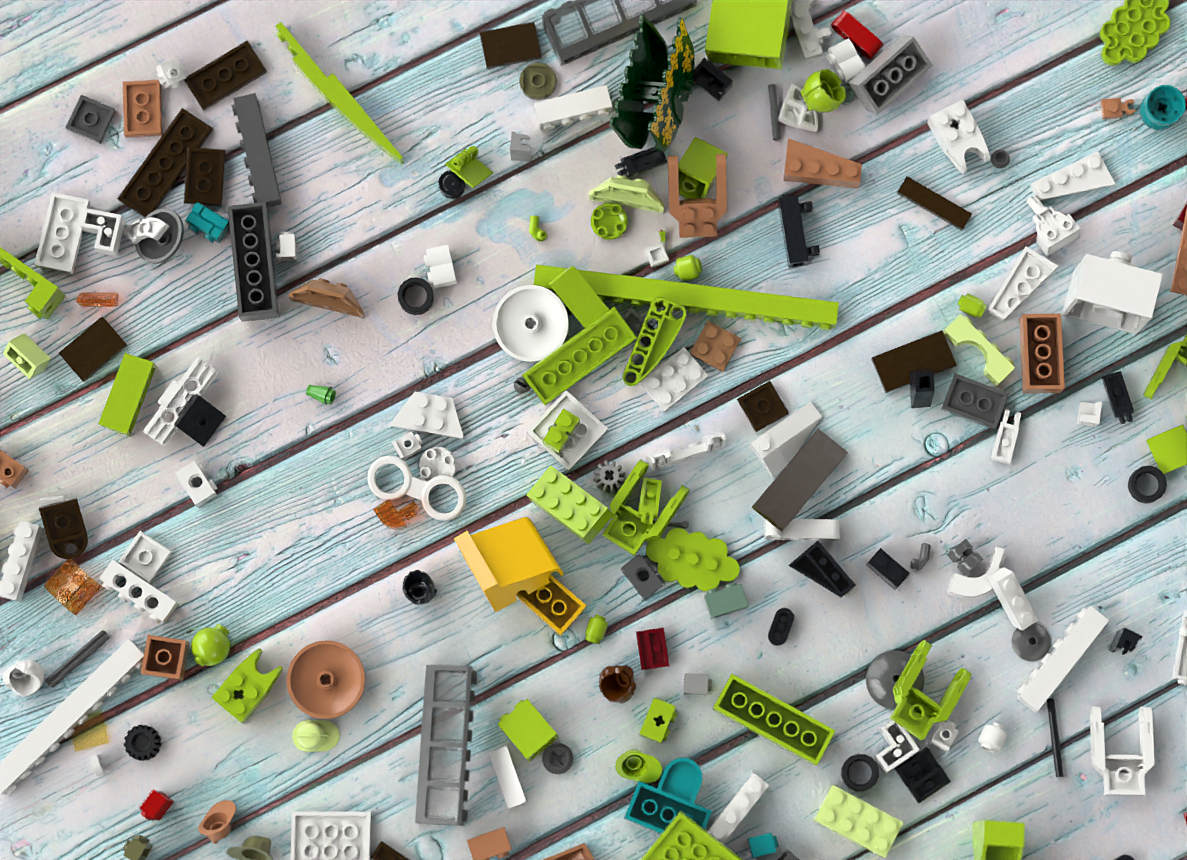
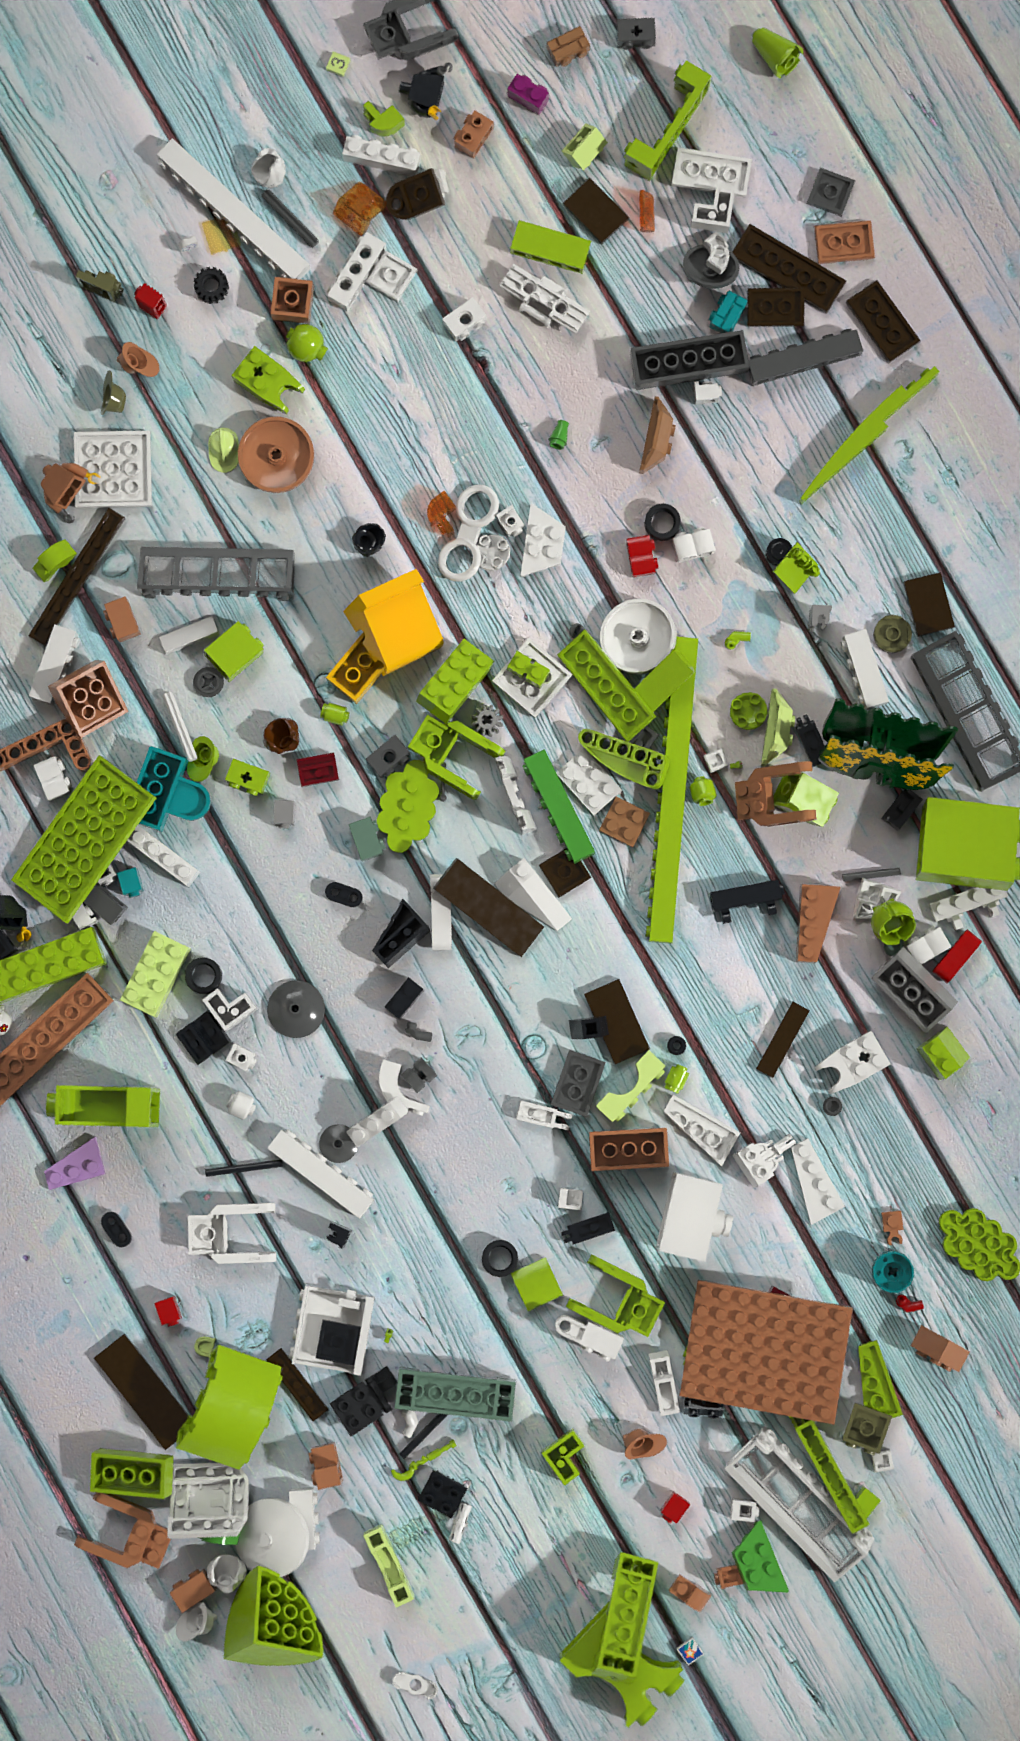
camera: 90 degrees right, 5 degrees up
white brick [156,57,186,89] -> none
black plate [174,394,226,447] -> none
lime hinge [638,477,662,524] -> none
lime brick [712,674,836,766] -> none
lime plate [890,640,972,740] -> none
none -> white axle [163,692,197,762]
none -> bright green brick [522,749,595,864]
none -> red brick [626,535,658,578]
none -> black plate [667,1036,686,1055]
none -> lime slope [916,1026,970,1080]

